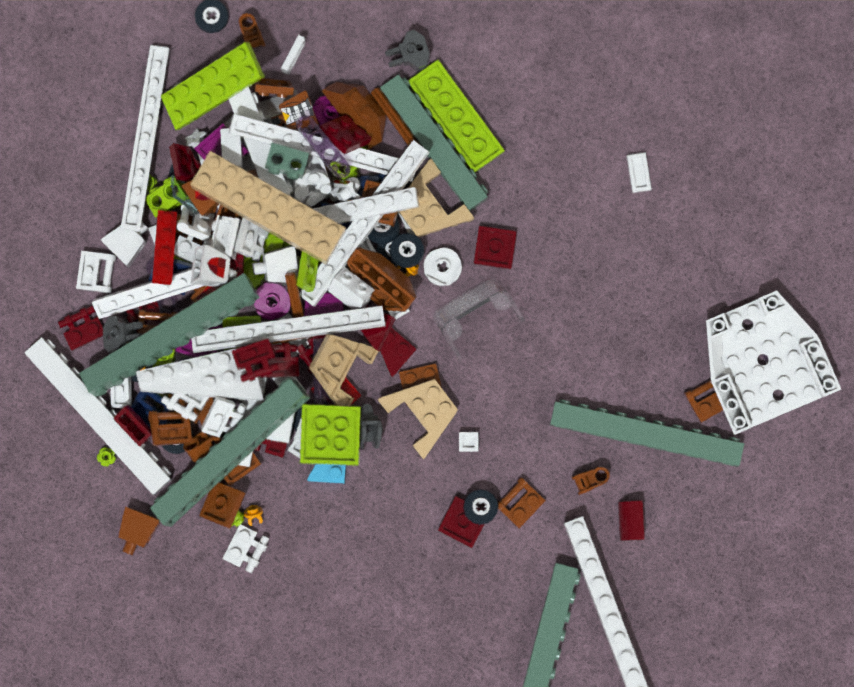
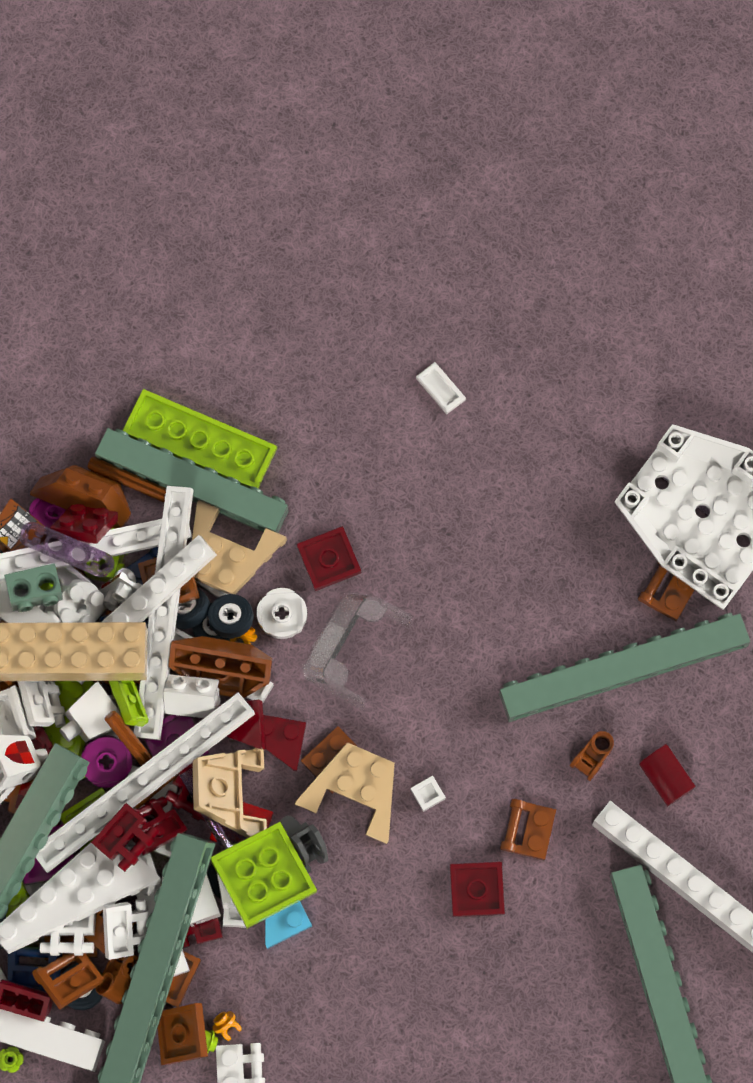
camera: 30 degrees left, 10 degrees down
dark grey hinge [385,30,430,72] -> none
black bush [463,490,498,525] -> none

